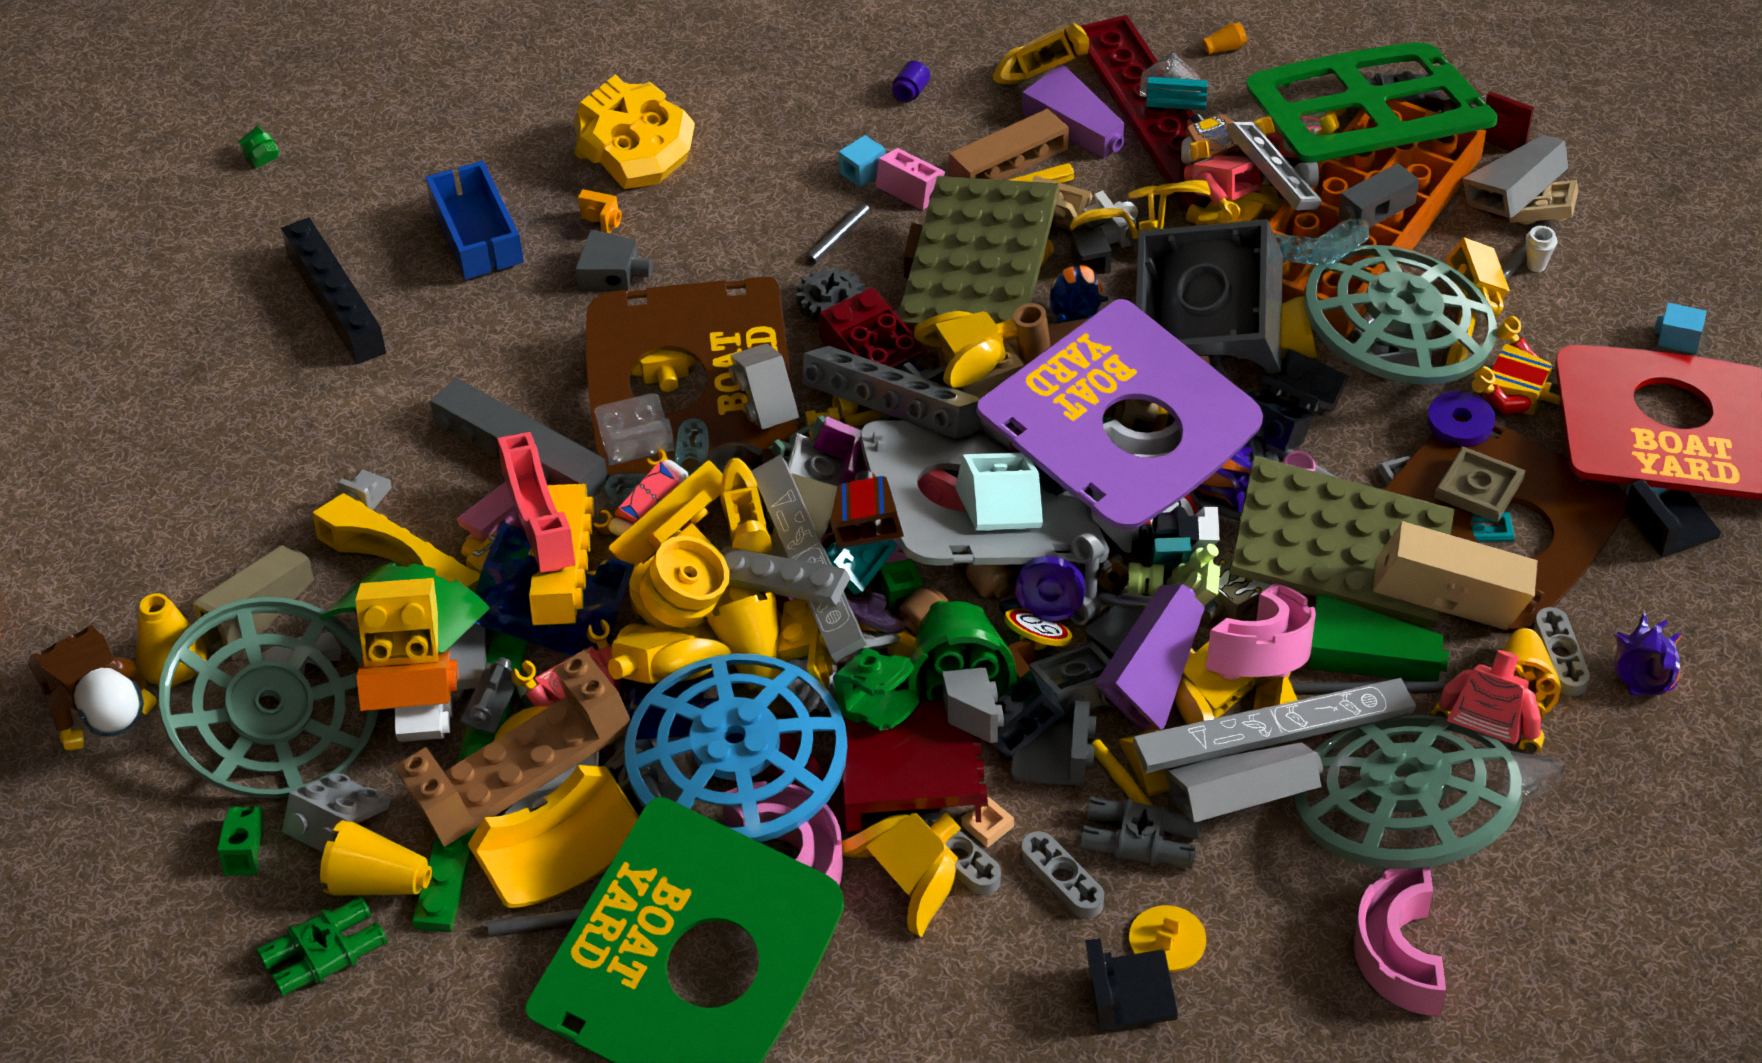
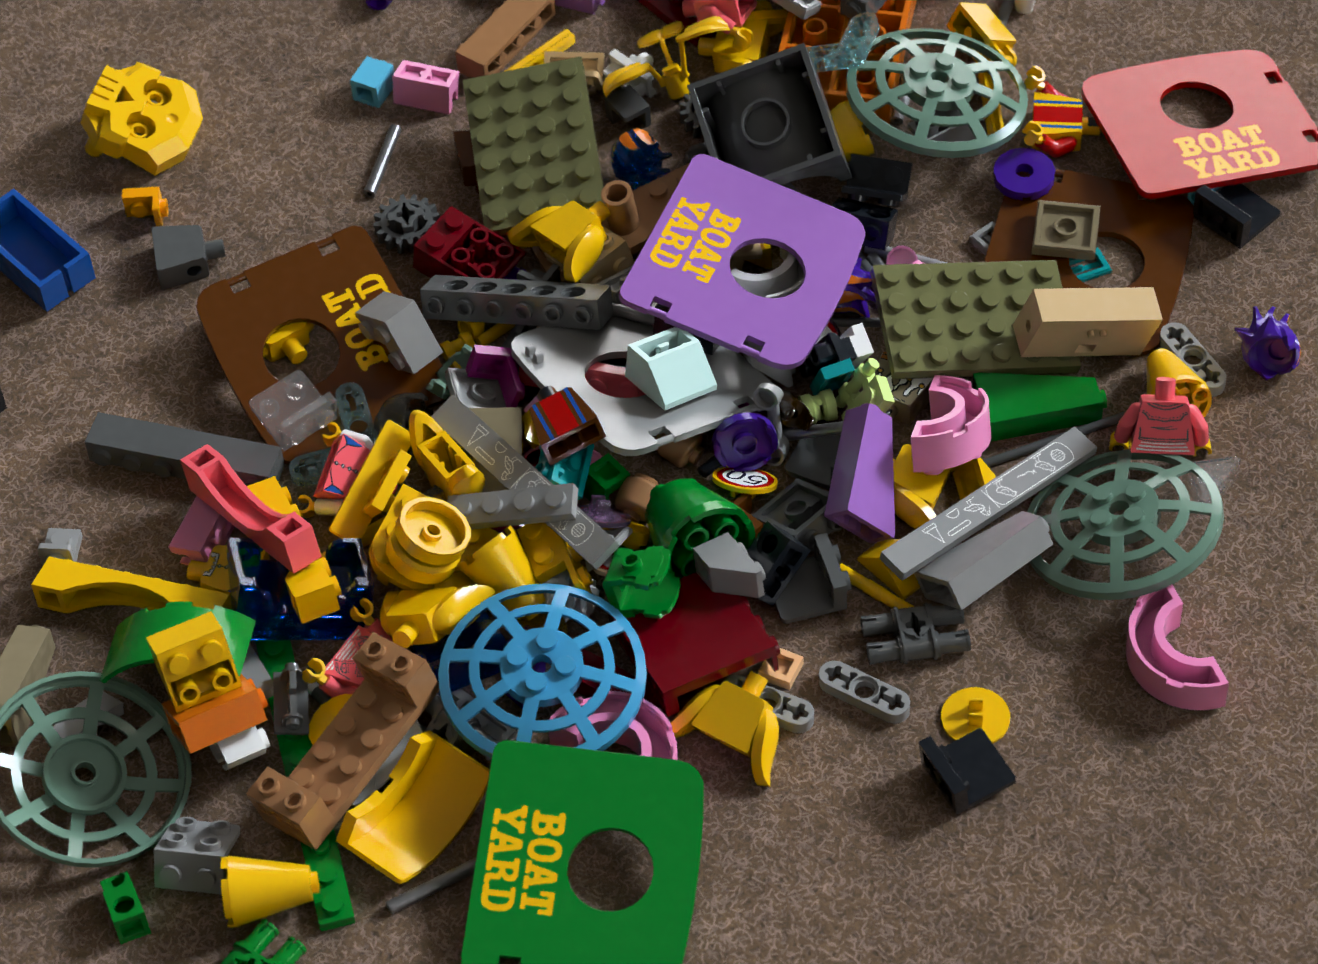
camera: 20 degrees left, 5 degrees up
medium azure brick [1654,303,1707,354] -> none

